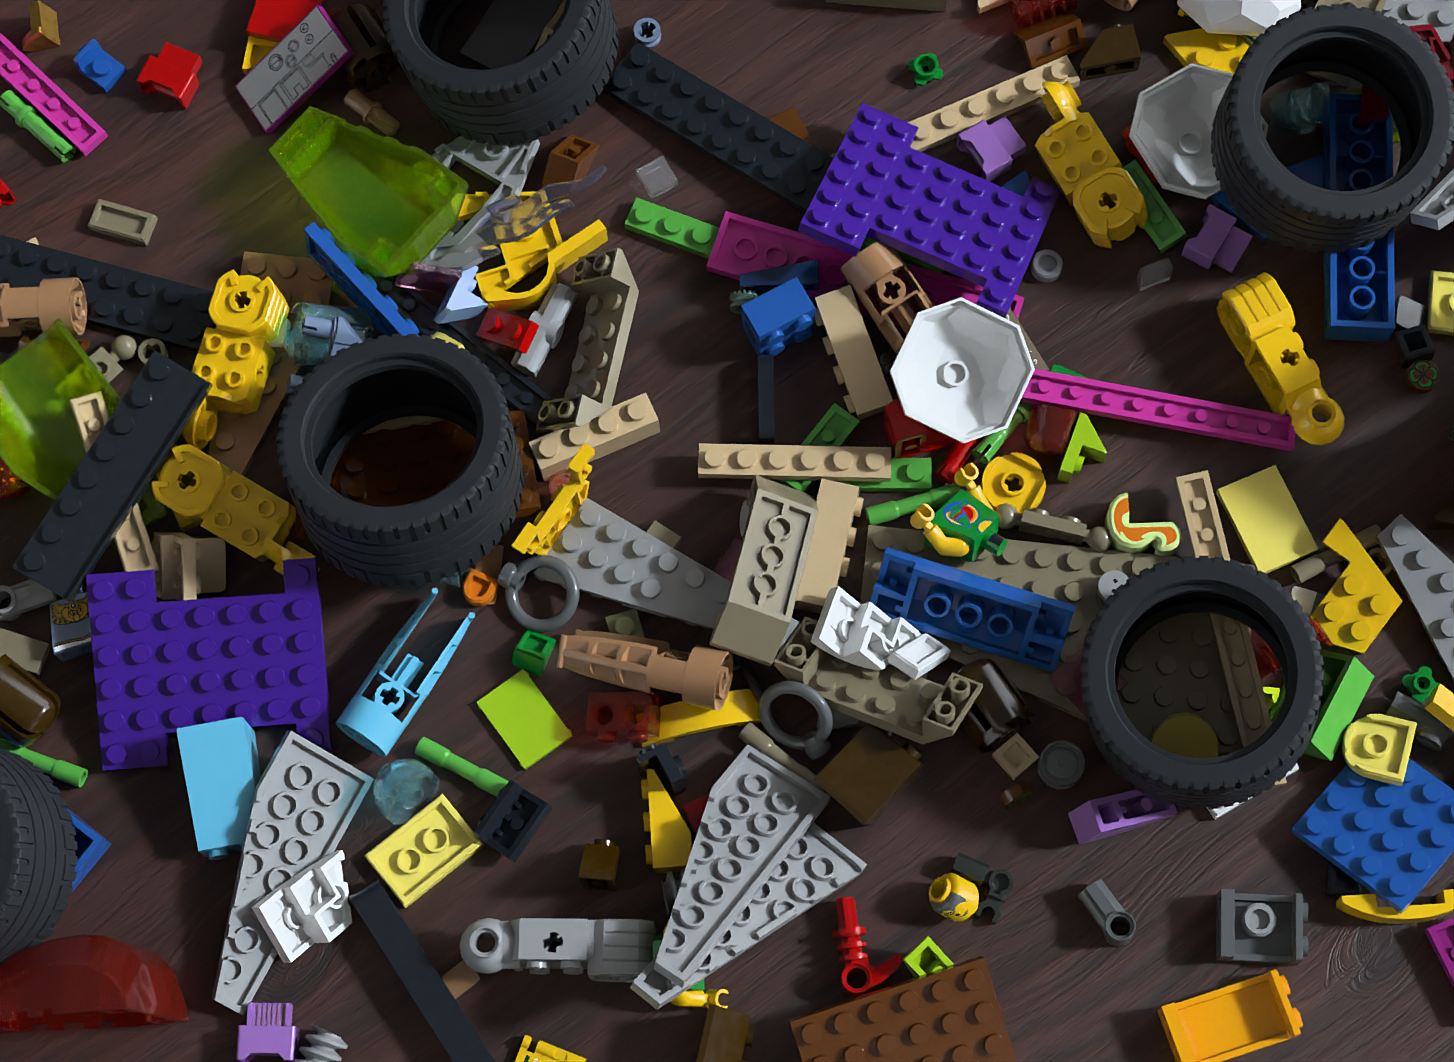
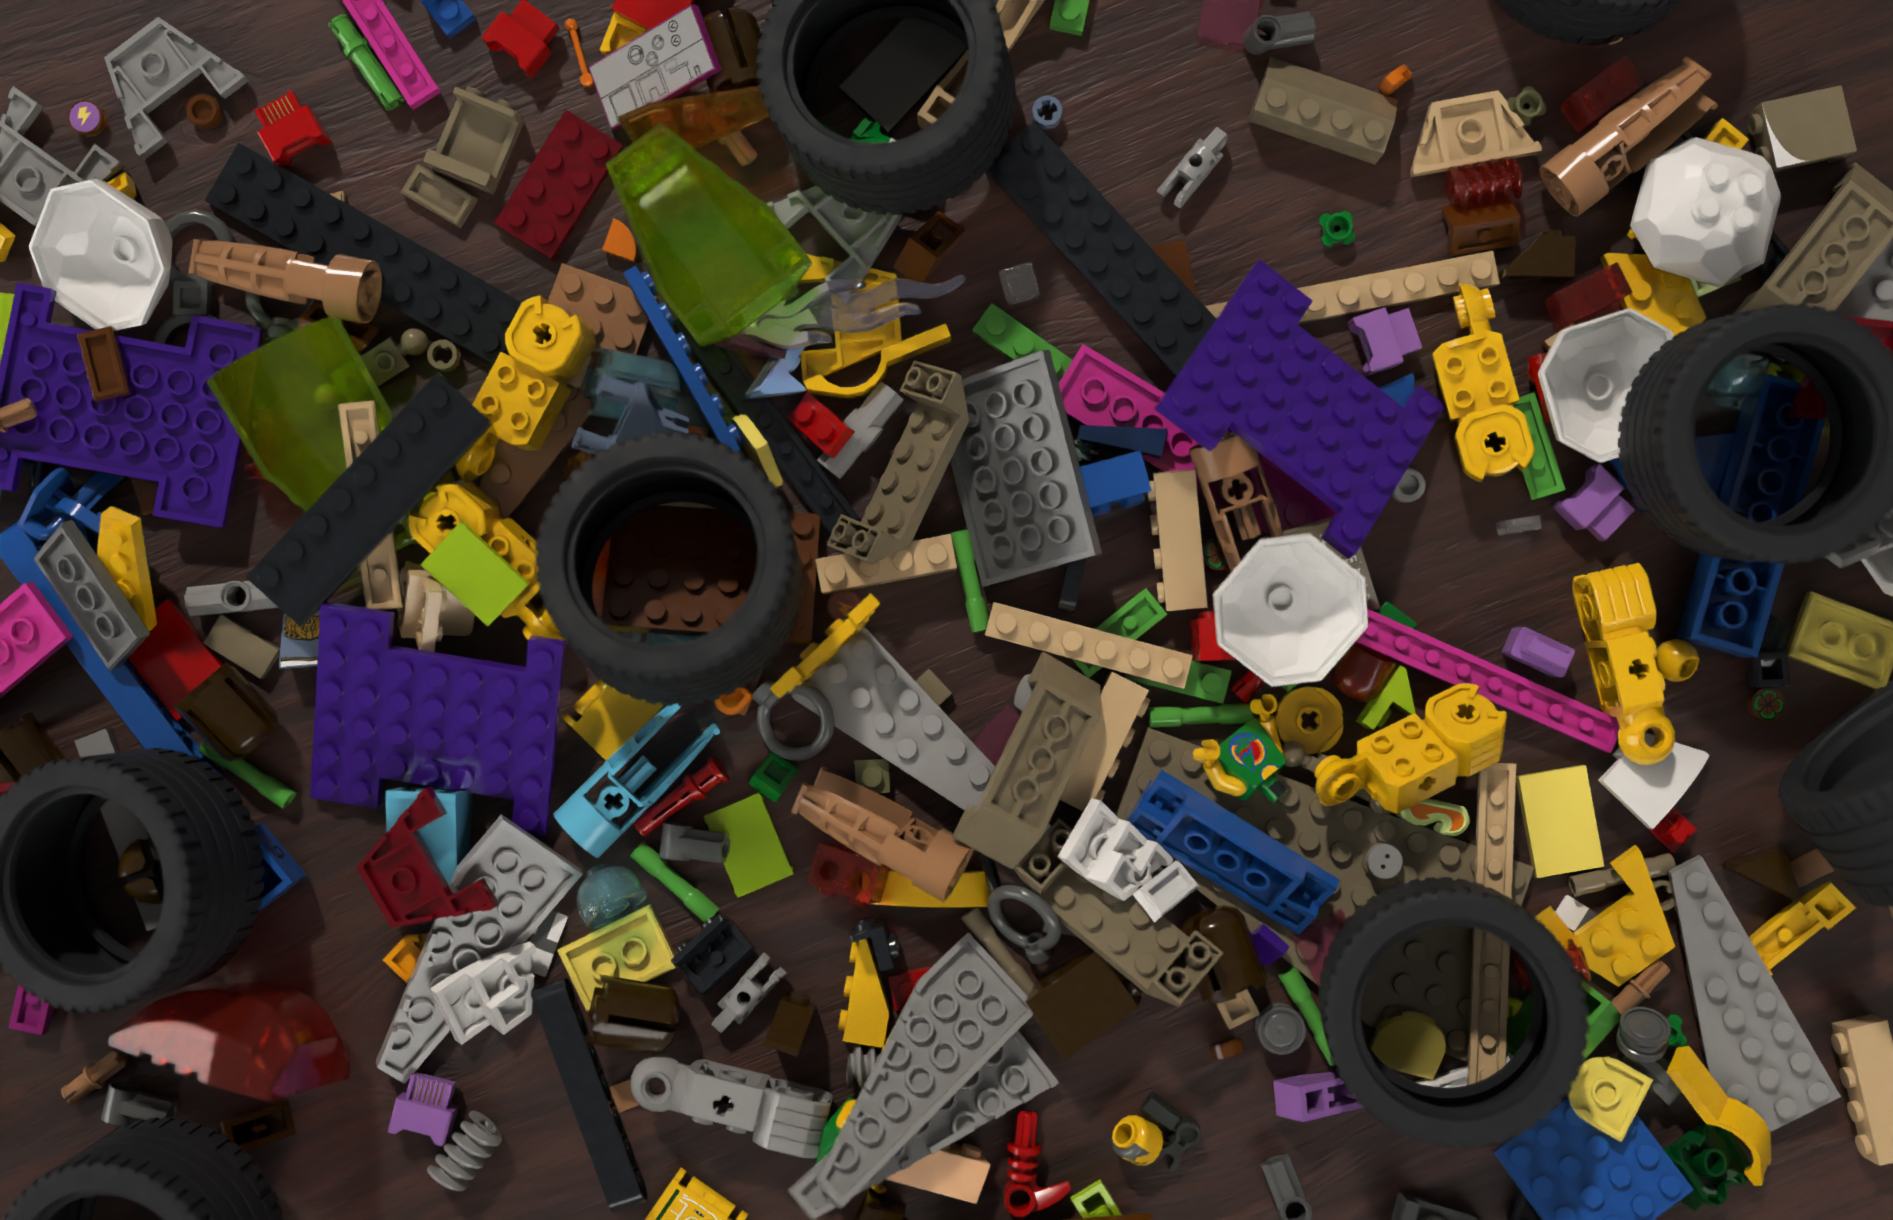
camera: 15 degrees right, 15 degrees up
none -> dark red wing [356,786,499,928]
none -> light orange tile [383,933,428,983]
none -> lime piece [420,521,530,626]
none -> dark tan panel [423,86,524,195]
none -> dark red plate [494,110,625,261]
none -> sticker [530,911,568,977]
none -> yellow piece [562,678,664,760]
none -> orange hinge [564,18,594,88]
none -> dark brown cylinder [586,975,680,1055]
none -> orange tile [602,218,638,263]
none -> clear orange wedge [618,86,770,169]
none -> red pin [633,755,730,837]
none -> dark grey piece [659,822,730,863]
none -> light grey hinge [711,952,786,1033]
none -> light nougat wedge [886,1143,991,1204]
none -> dark grey plate [950,350,1102,587]
none -> bright green piece [950,529,989,633]
none -> light grey hinge [1157,127,1227,209]
none -> dark purple tile [1250,924,1289,966]
none -> bright green piece [1278,966,1334,1066]
none -> yellow brick [1314,683,1507,814]
none -> medium lavender piece [1501,627,1575,677]
none -> clear red brick [1544,262,1633,330]
none -> white slope [1598,733,1710,829]
none -> medium nougat axle [1611,959,1670,1015]
none -> dark grey wheel [1616,1007,1671,1062]
none -> red brick [1646,807,1697,854]
none -> yellow piece [1654,639,1700,682]

